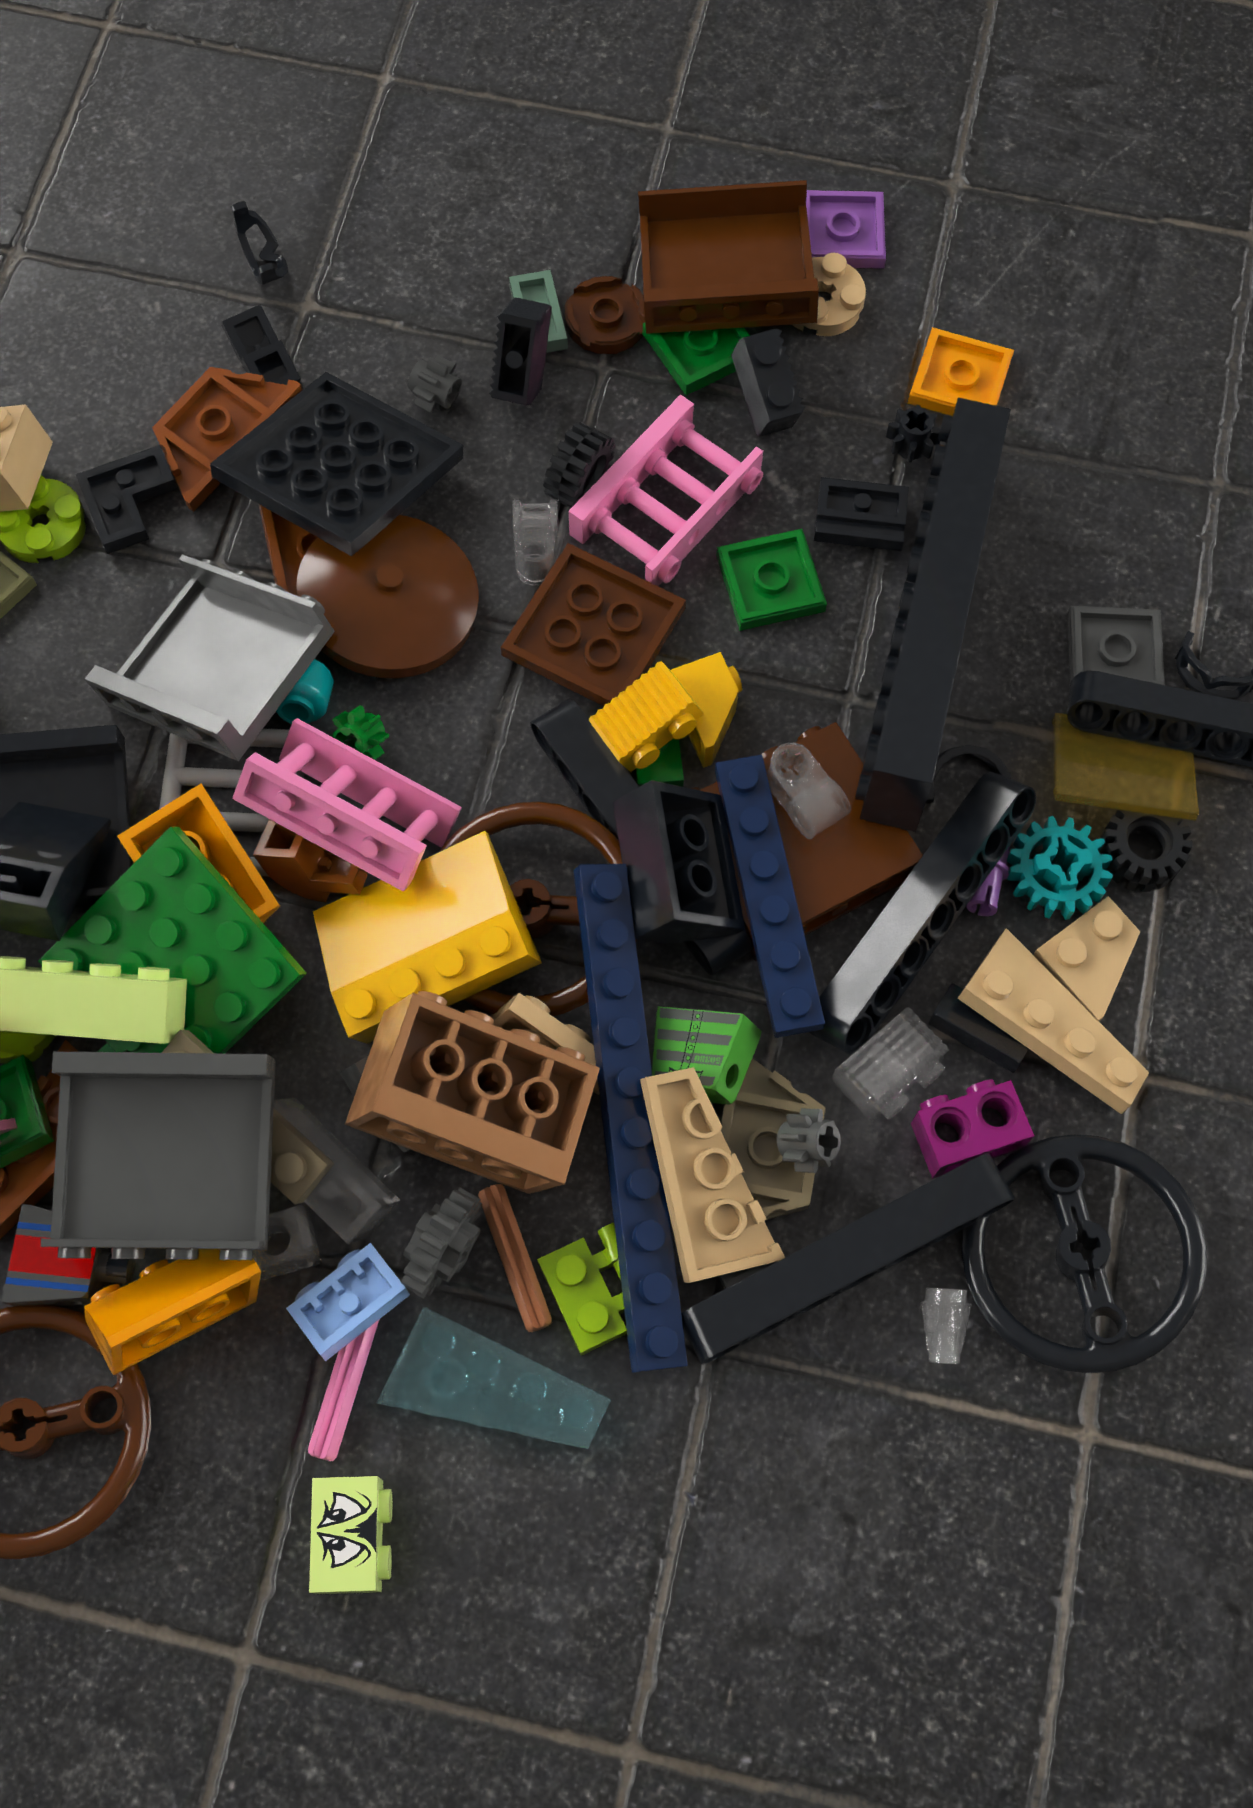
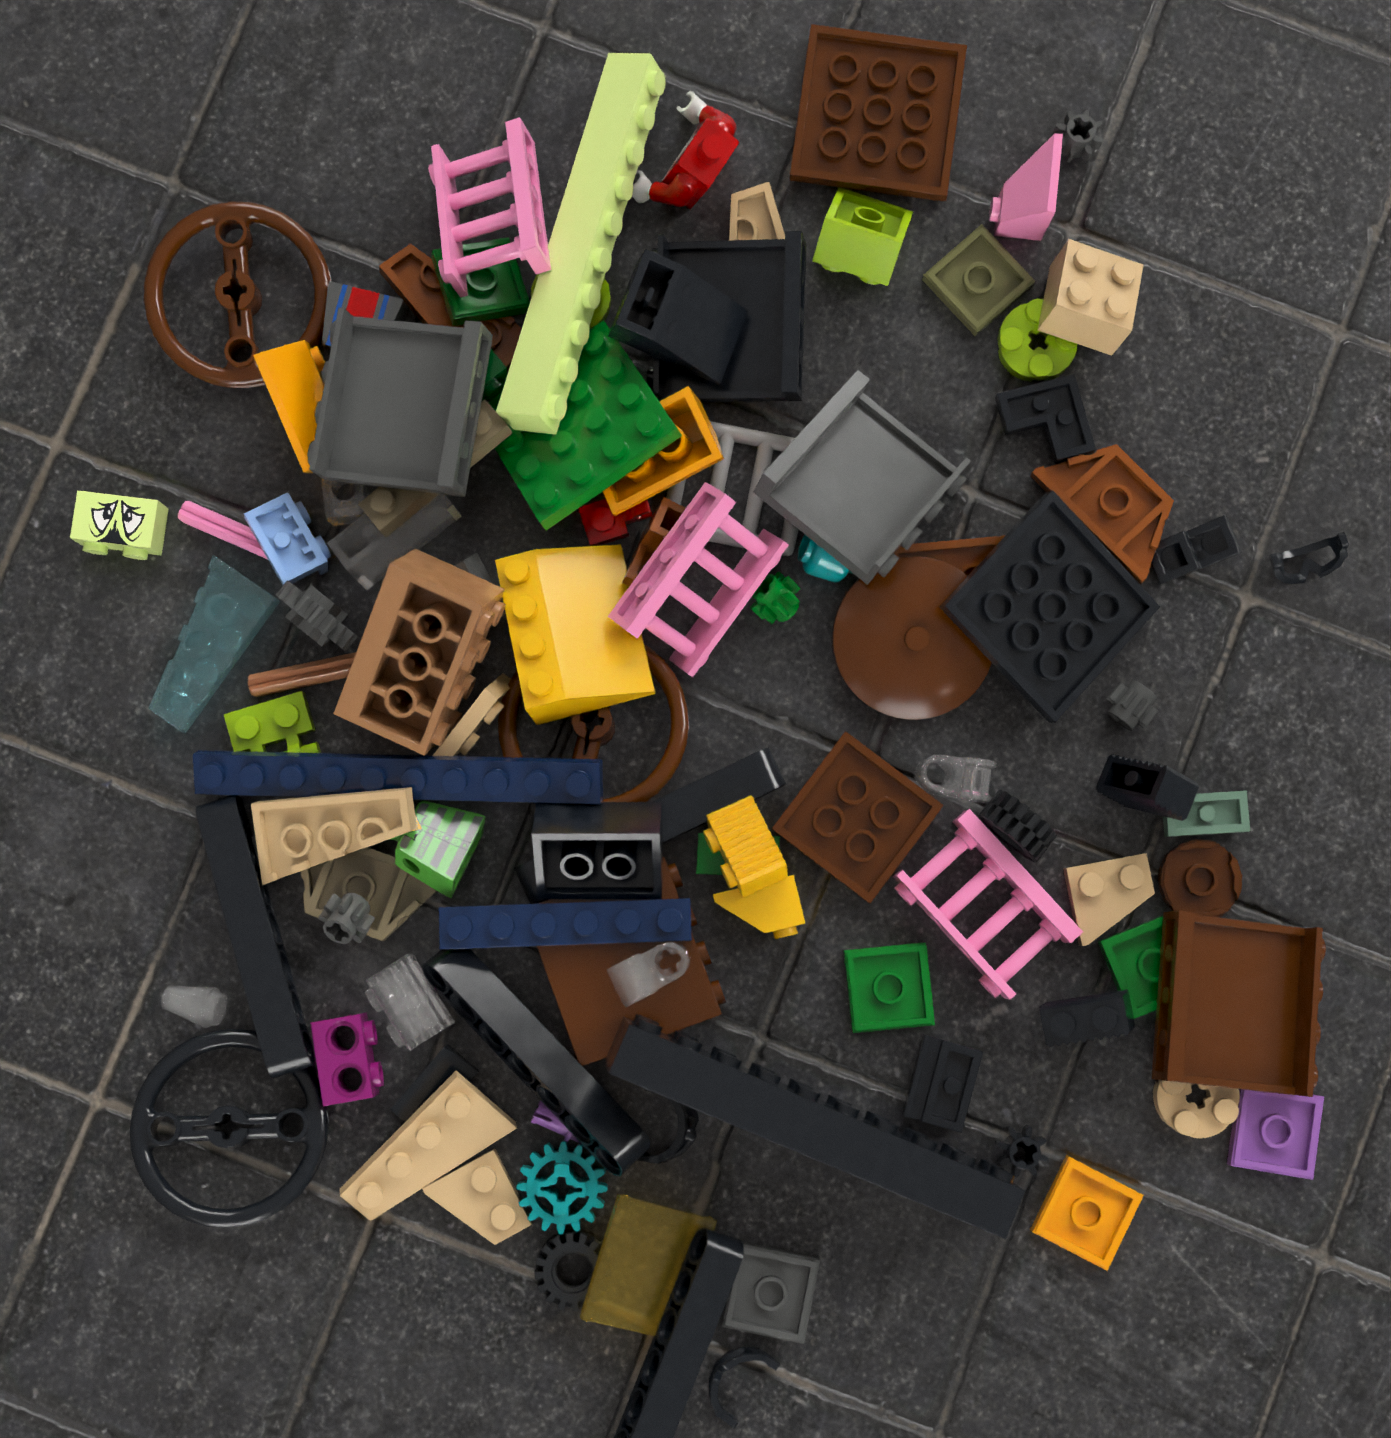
camera: 100 degrees right, 15 degrees up
none -> red plate [578,499,652,546]
none -> tan wing [1063,853,1155,946]

